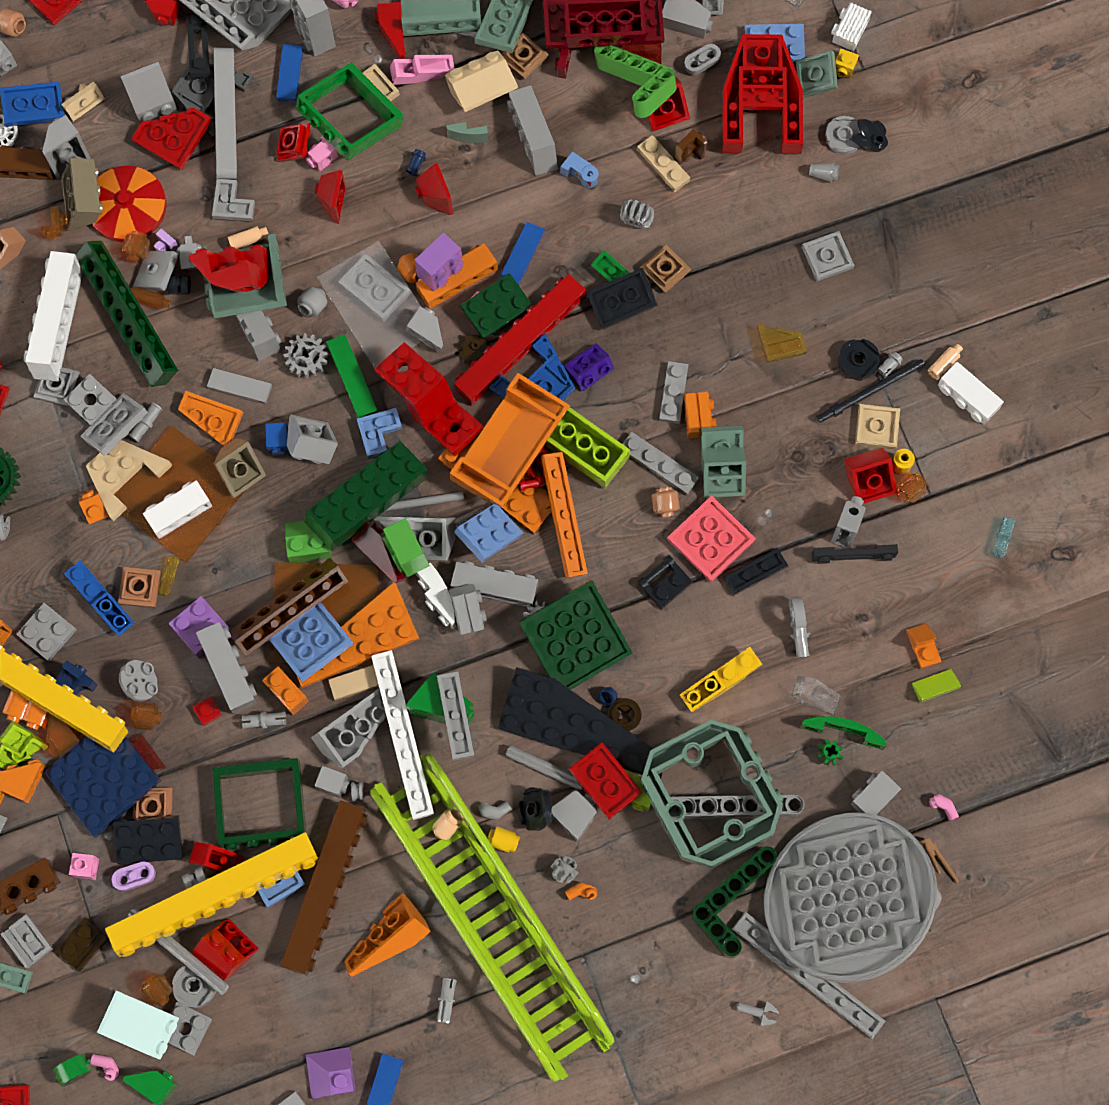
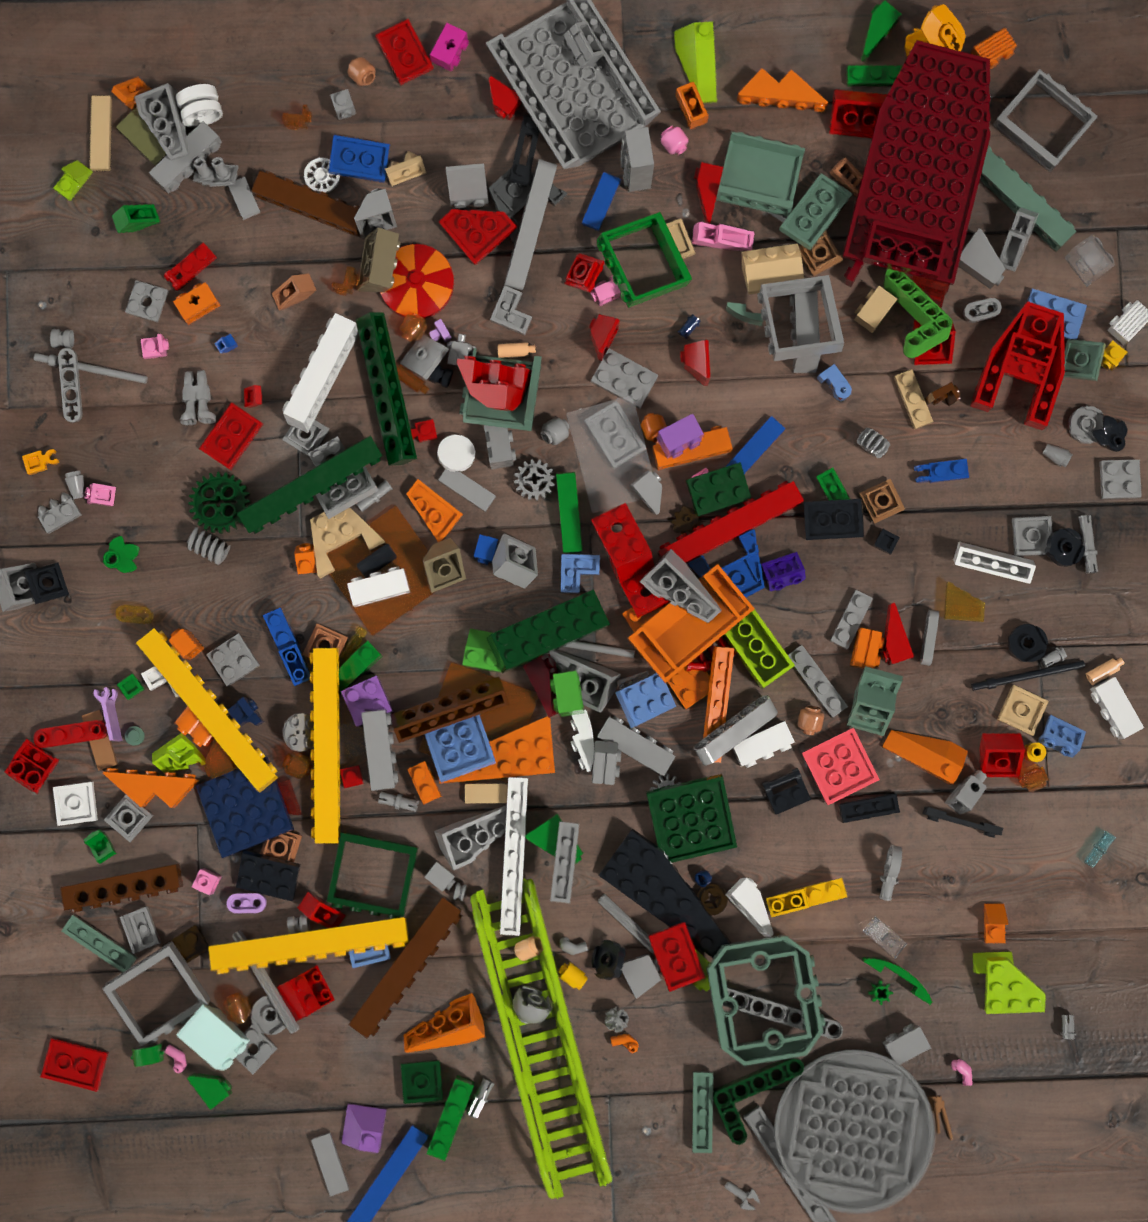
camera: 15 degrees right, 10 degrees up
none -> light grey window [102,942,210,1047]
none -> dark green brick [237,435,382,534]
none -> yellow brick [310,648,341,843]
none -> green slope [339,641,383,695]
none -> black slope [356,544,397,578]
none -> dark green plate [400,1060,443,1104]
none -> red plate [410,419,438,443]
none -> green brick [427,1075,475,1161]
none -> white tile [437,435,475,472]
none -> light grey cylinder [513,986,553,1024]
none -> light grey plate [591,348,659,409]
none -> light grey wedge [640,549,722,623]
none -> sand green plate [692,1071,713,1153]
none -> light grey beam [694,695,778,766]
none -> white slope [725,878,774,937]
none -> white brick [732,721,795,768]
none -> light grey window [757,275,844,361]
none -> tan brick [854,286,897,333]
none -> black plate [873,529,900,555]
none -> red slope [882,602,914,665]
none -> orange wedge [882,730,968,785]
none -> blue hinge [914,459,969,483]
none -> light grey beam [920,610,939,666]
none -> white brick [953,542,1036,584]
none -> lime plate [985,957,1046,1014]
none -> medium blue bracket [1038,715,1086,758]
none -> black plate [1045,528,1084,567]
none -> light grey pin [1060,1015,1077,1039]
none -> light grey pin [1078,515,1099,574]
none -> light grey plate [1100,460,1142,499]

